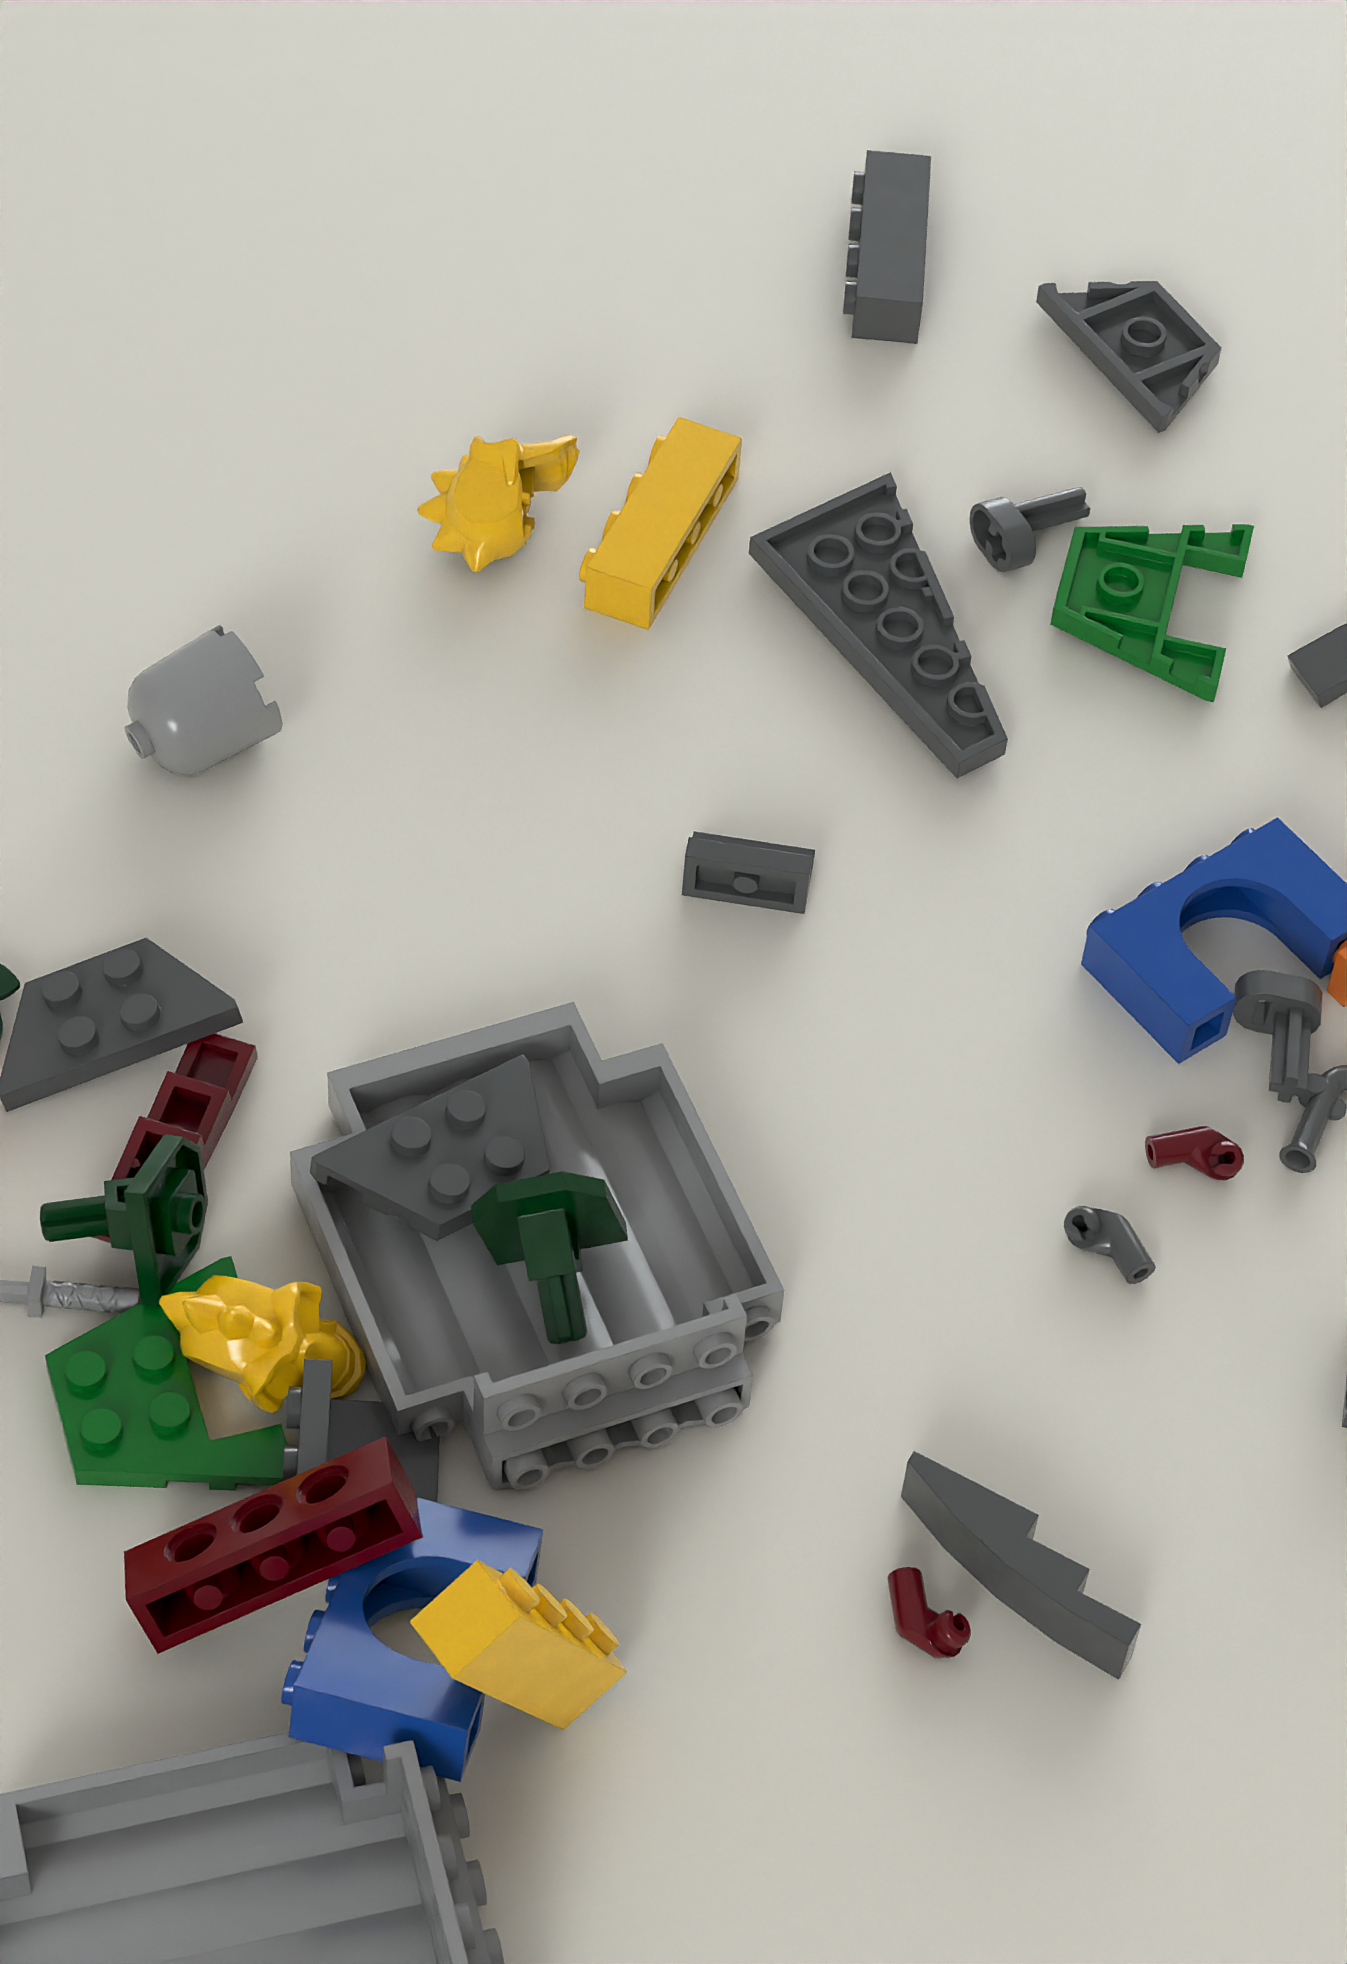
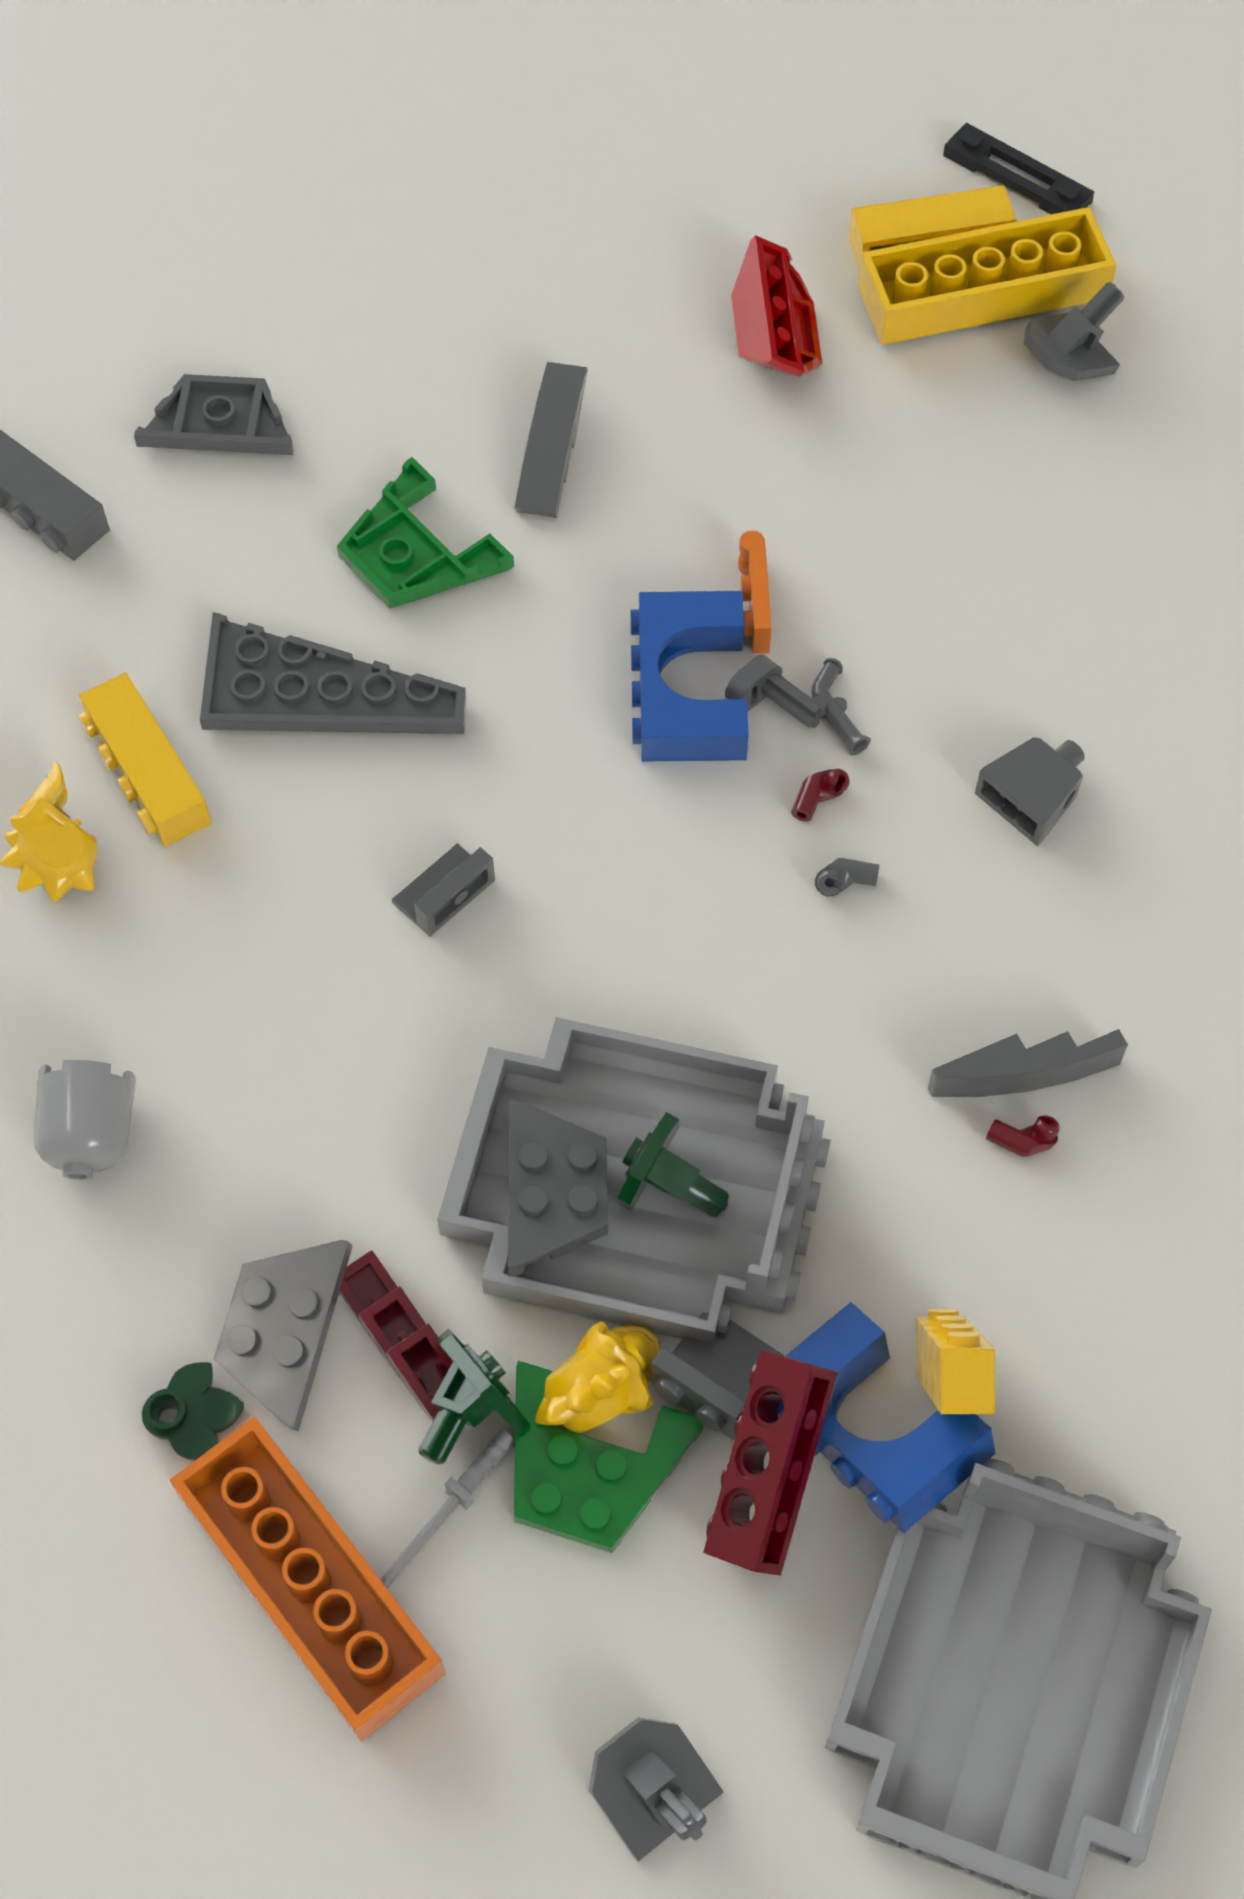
camera: 50 degrees left, 10 degrees up
dark grey piece [969,487,1090,572] -> none

